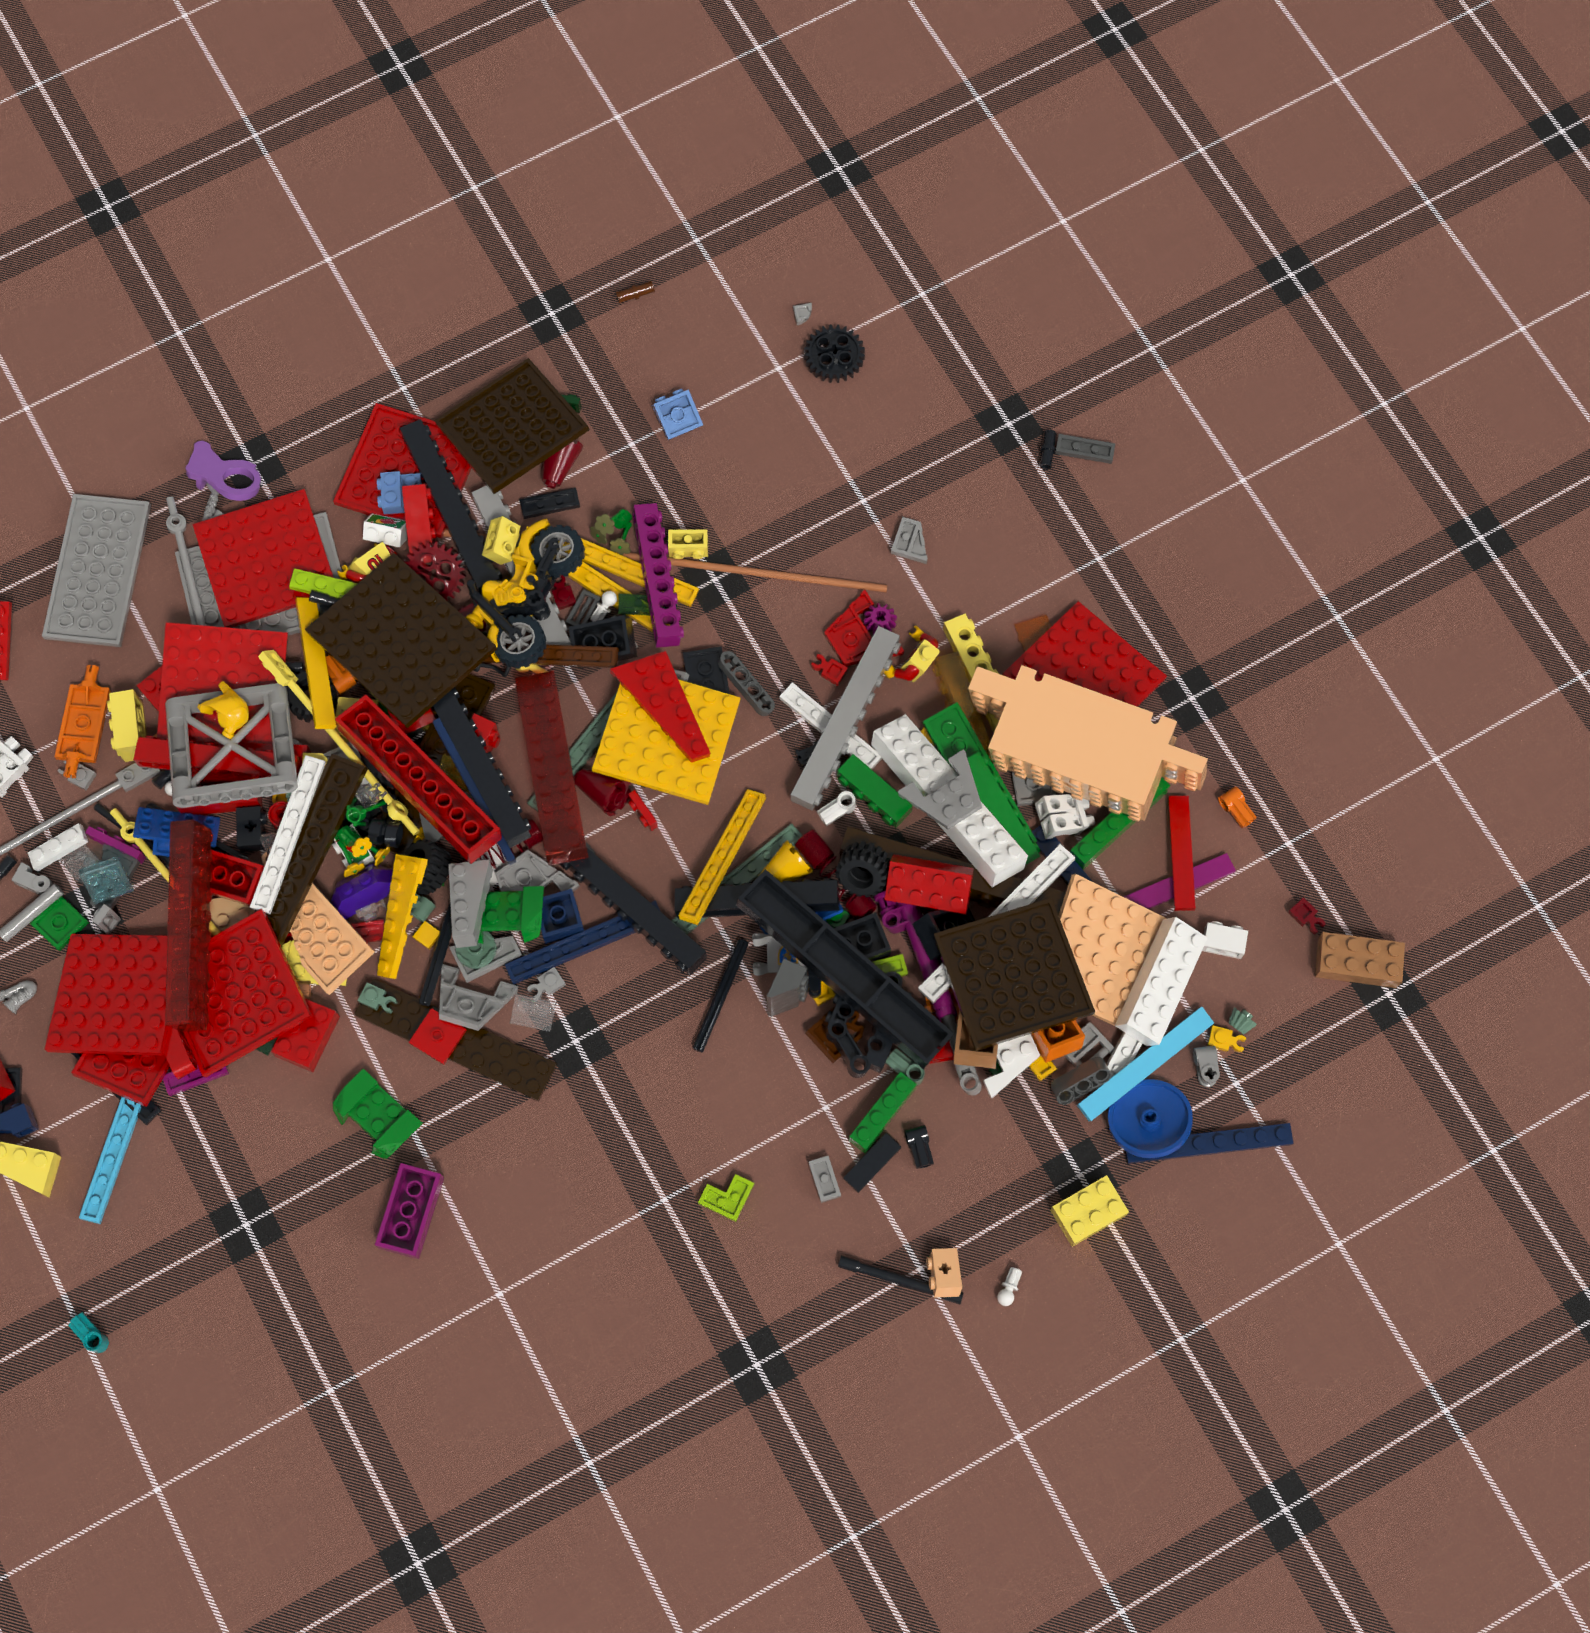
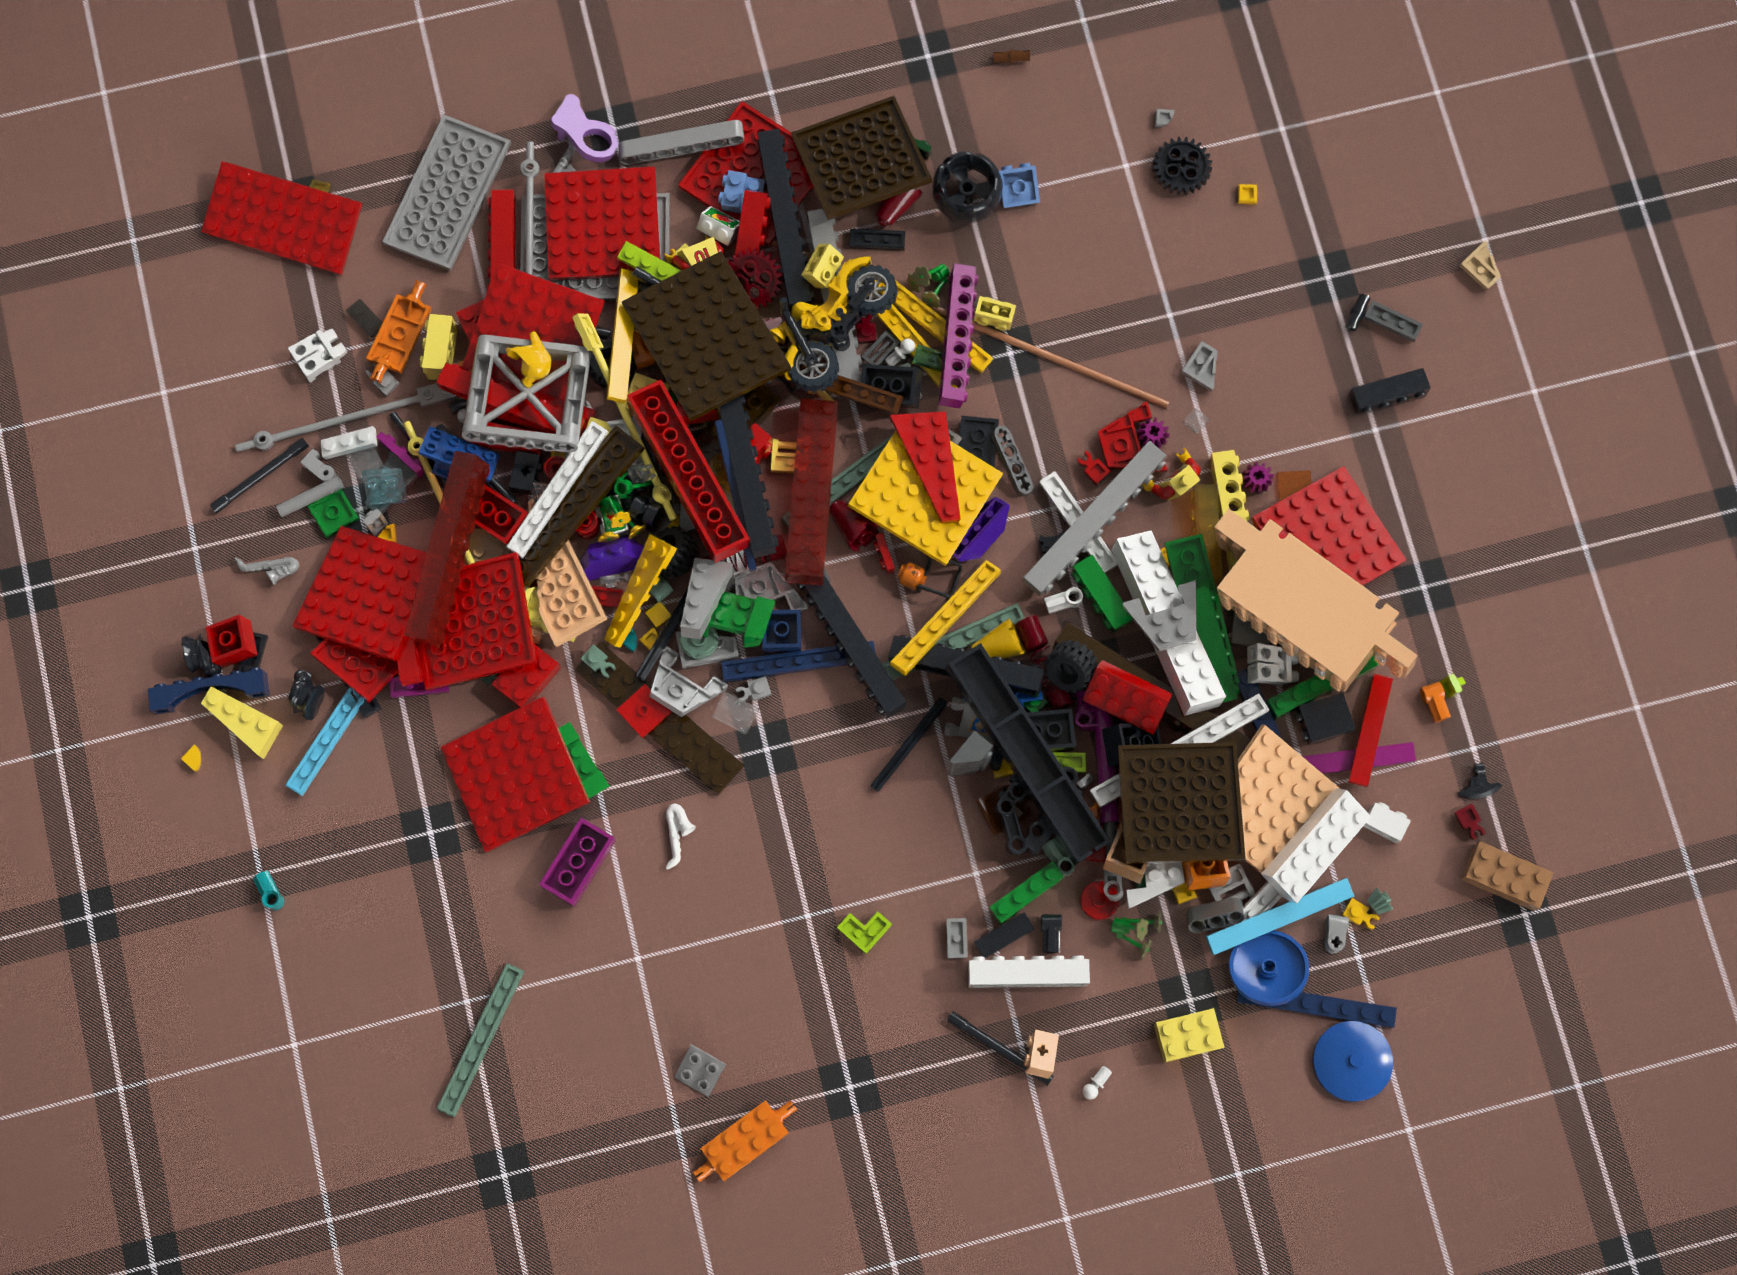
camera: 15 degrees right, 5 degrees up
none -> black piece [288,670,325,720]
none -> clear smoke plate [346,299,383,339]
none -> yellow tile [378,524,397,543]
none -> sand green tile [436,963,525,1117]
none -> red plate [441,697,590,853]
none -> red brick [487,190,516,288]
none -> red wheel [576,511,600,540]
none -> light grey beam [618,120,744,165]
none -> teal tile [622,628,637,653]
none -> yellow tile [639,627,658,651]
none -> white piece [666,803,696,870]
none -> light grey hinge [674,1044,726,1097]
none -> orange plate [693,1100,797,1182]
none -> plate [771,439,810,474]
none -> orange head [897,562,927,590]
none -> black piece [917,556,962,601]
none -> black wheel [932,151,1003,223]
none -> dark purple wedge [952,497,1010,562]
none -> white brick [968,956,1090,988]
none -> light grey tile [1075,773,1094,791]
none -> red tile [1080,881,1119,920]
none -> plant [1111,912,1162,960]
none -> clear tile [1183,408,1210,434]
none -> yellow tile [1238,184,1257,204]
none -> magenta gear [1242,461,1274,494]
none -> black brick [1295,693,1356,746]
none -> blue dish [1312,1021,1393,1102]
none -> black brick [1349,368,1431,415]
none -> lime tile [1439,674,1466,699]
none -> black piece [1458,763,1502,799]
none -> tan wing [1460,240,1501,291]

